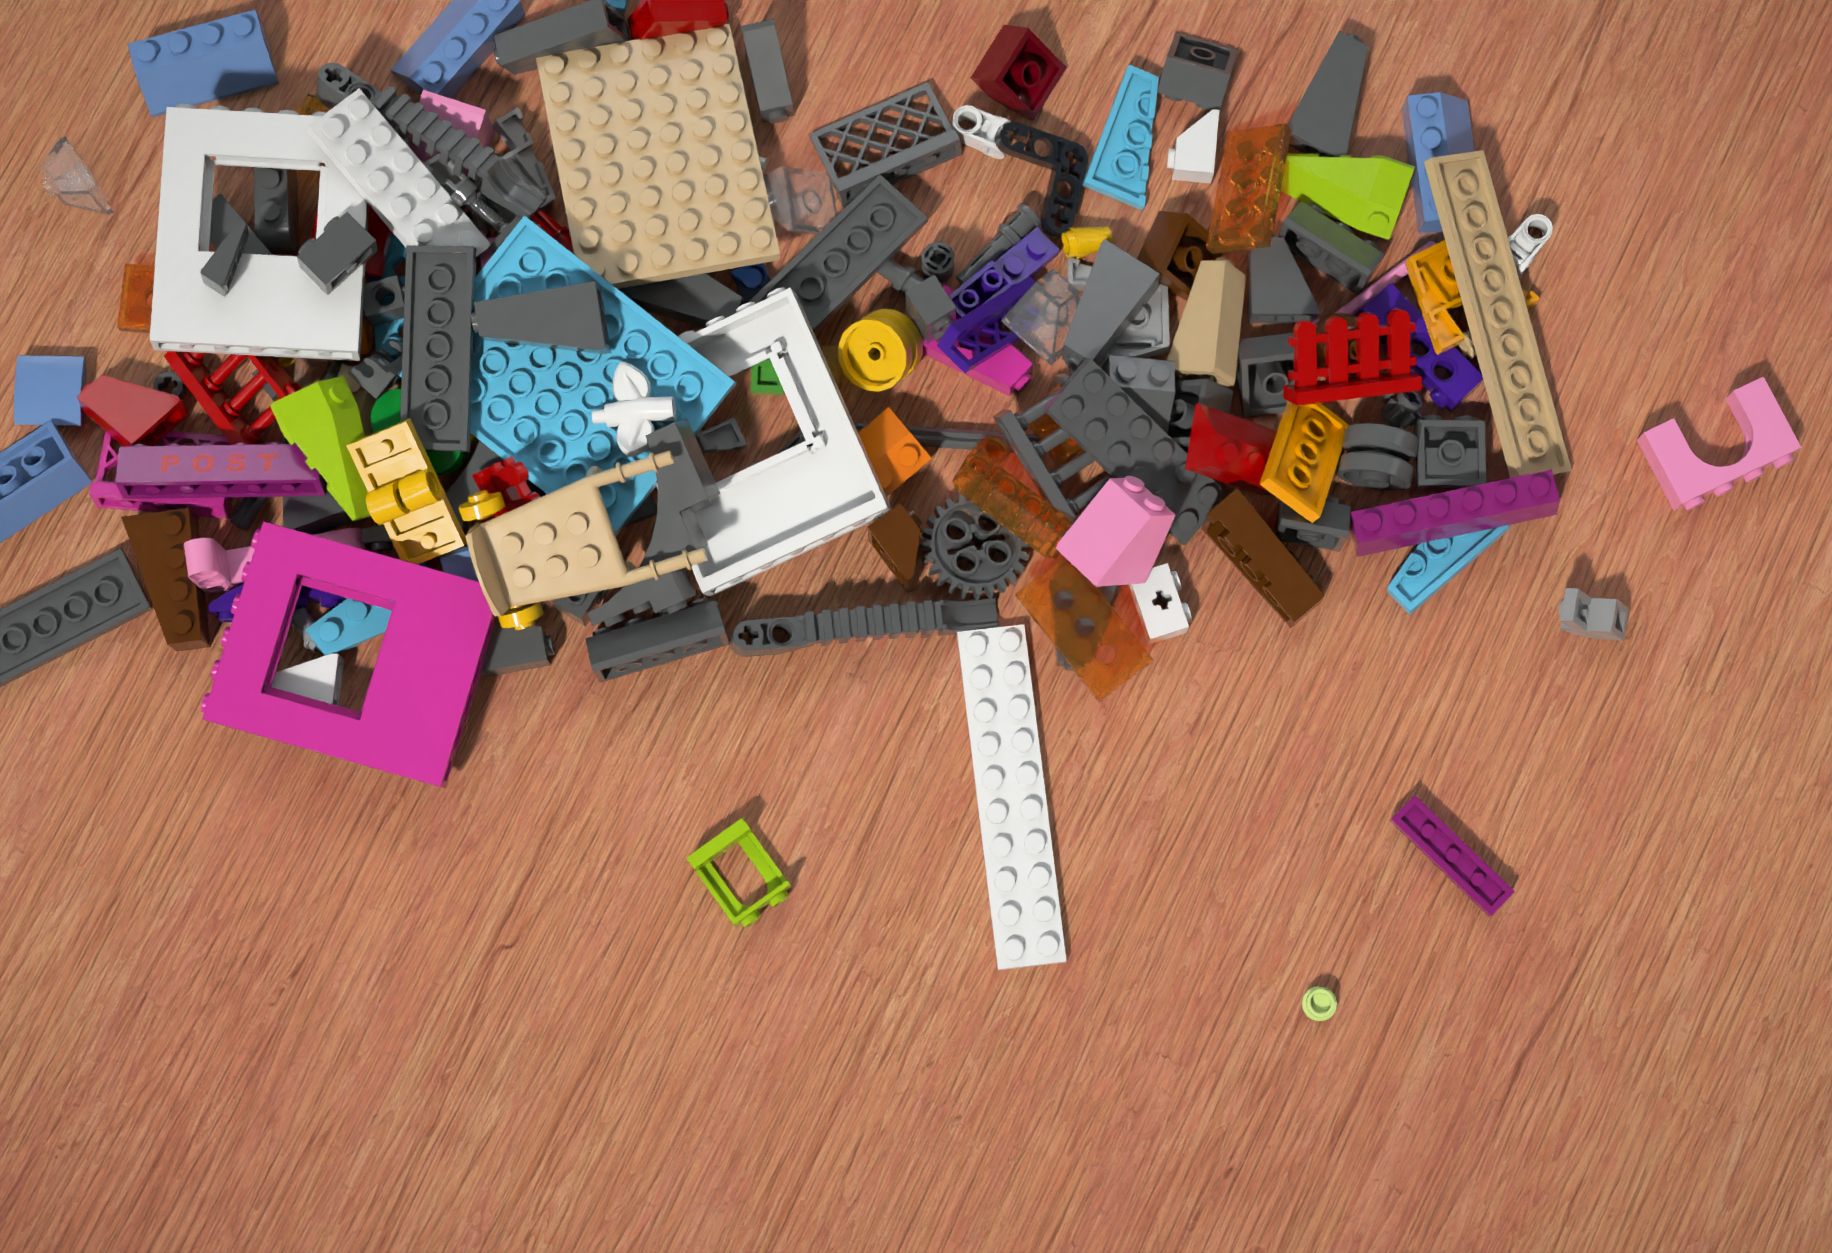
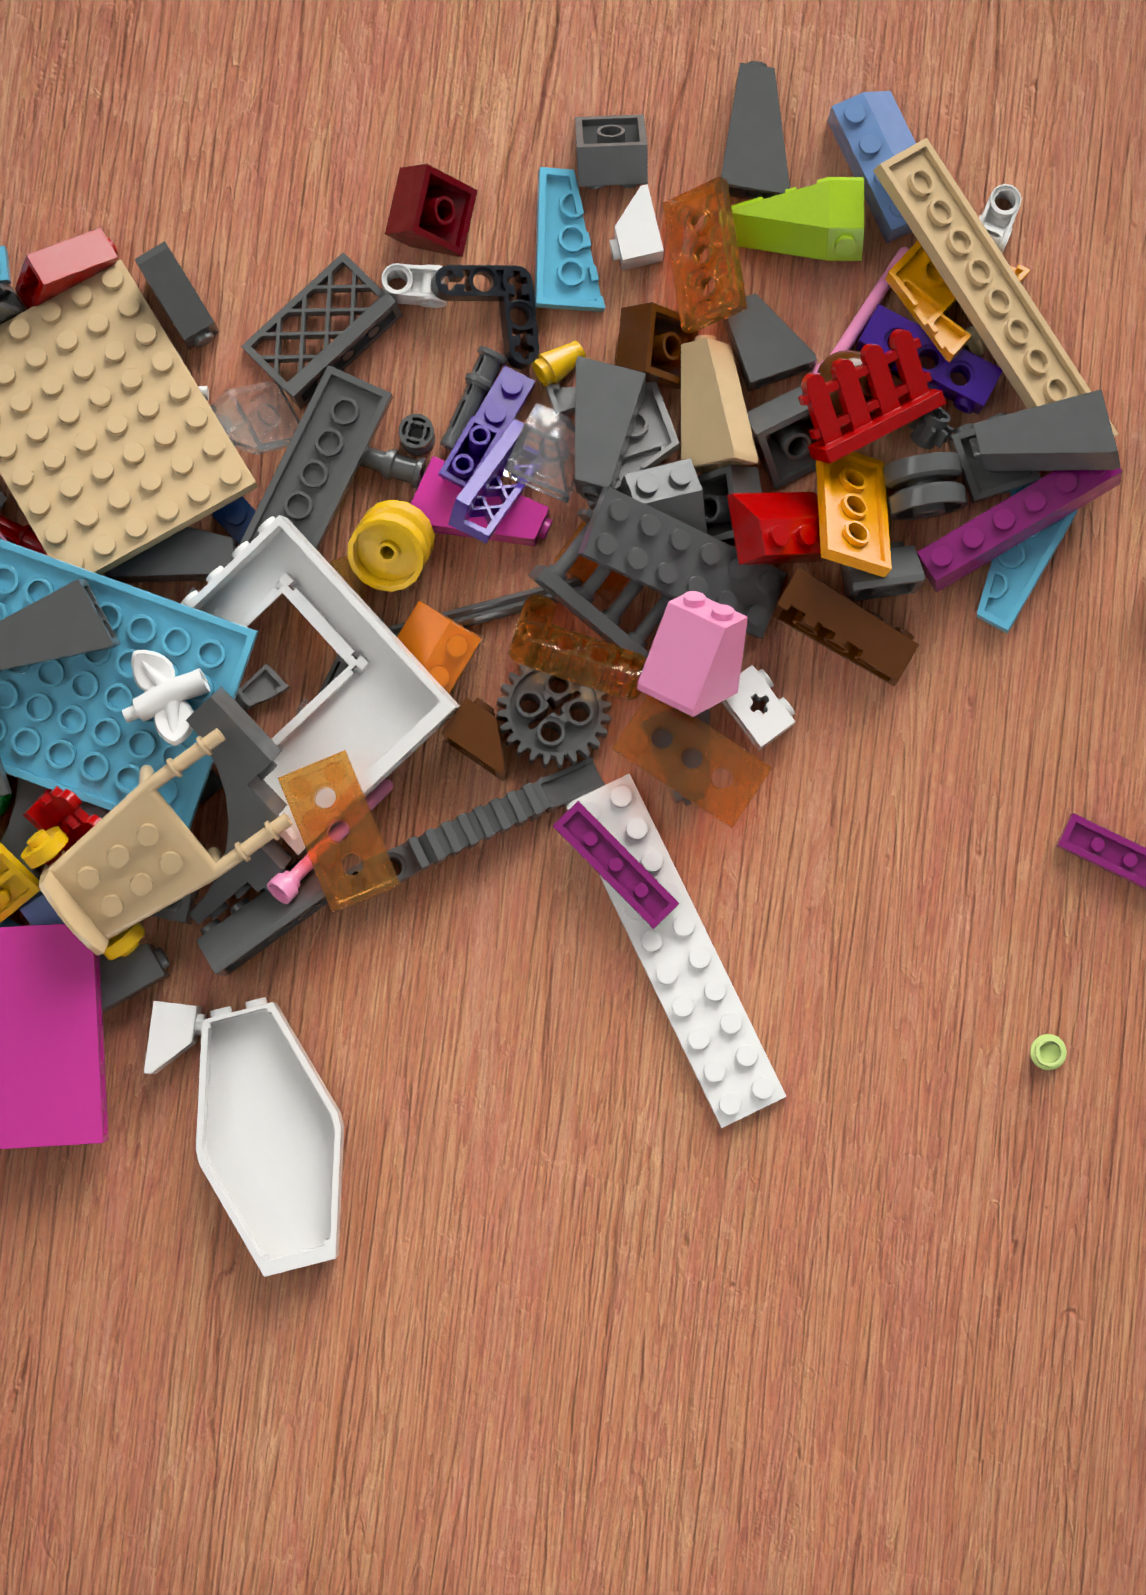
camera: 20 degrees left, 5 degrees up
lime panel [686,818,792,928] -> none
bright green plate [751,359,785,395] -> none
dark grey brick [905,275,956,344] -> none
dark grey slope [1278,201,1385,295] -> none
none -> white slope [144,1001,206,1074]
none -> white container [196,997,344,1277]
none -> bright pink piece [267,779,393,904]
none -> clear orange plate [278,750,401,914]
none -> magenta plate [553,801,680,929]
none -> dark grey slope [970,389,1121,471]

